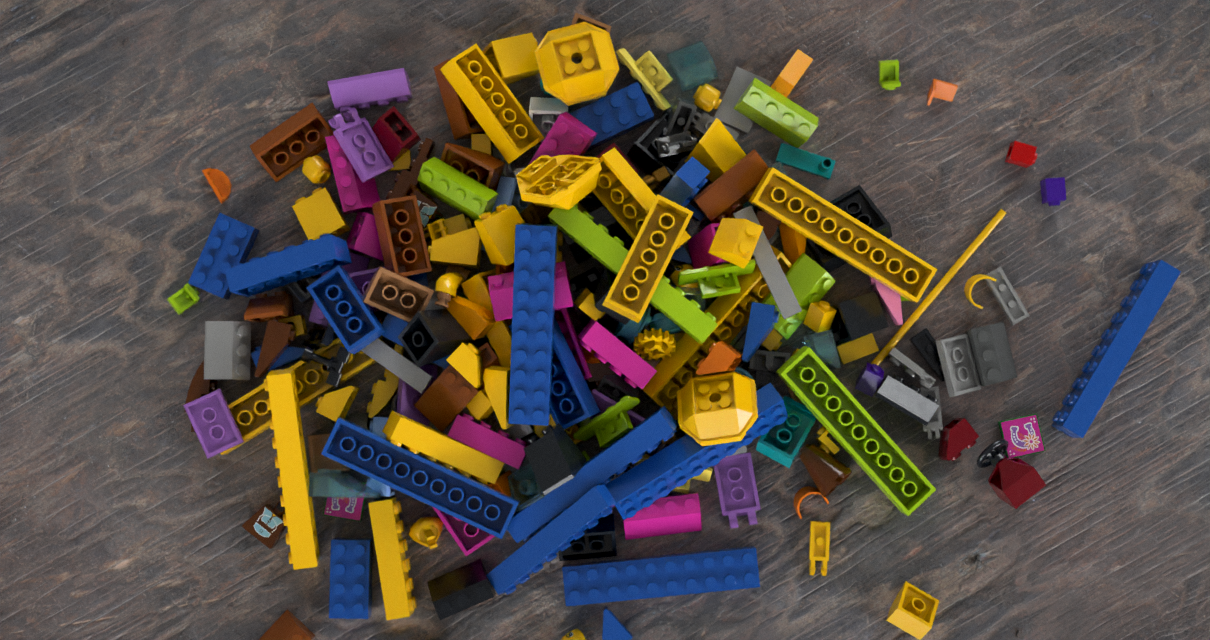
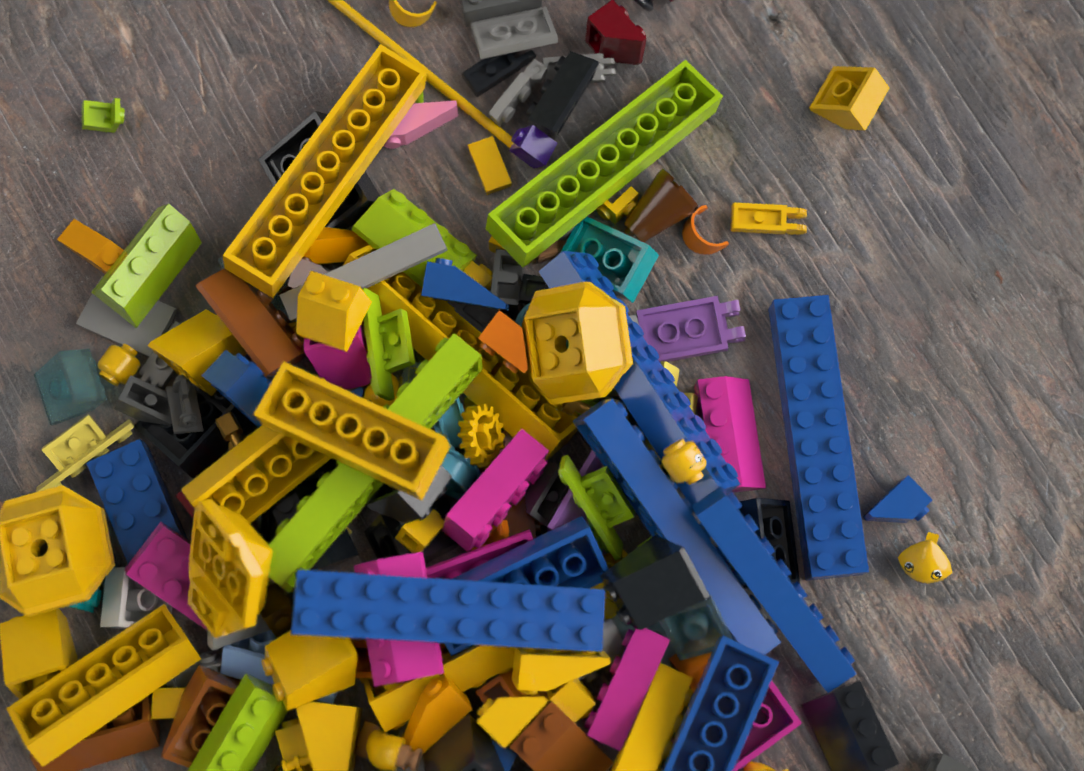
camera: 90 degrees left, 10 degrees down
teal piece [775,143,836,180] -> none
clear light blue slope [802,330,841,369] -> none
yellow brick [803,301,837,333] -> none
black slope [826,291,889,347] -> none
orange bracket [927,78,958,106] -> none
none -> yellow head [662,439,706,485]

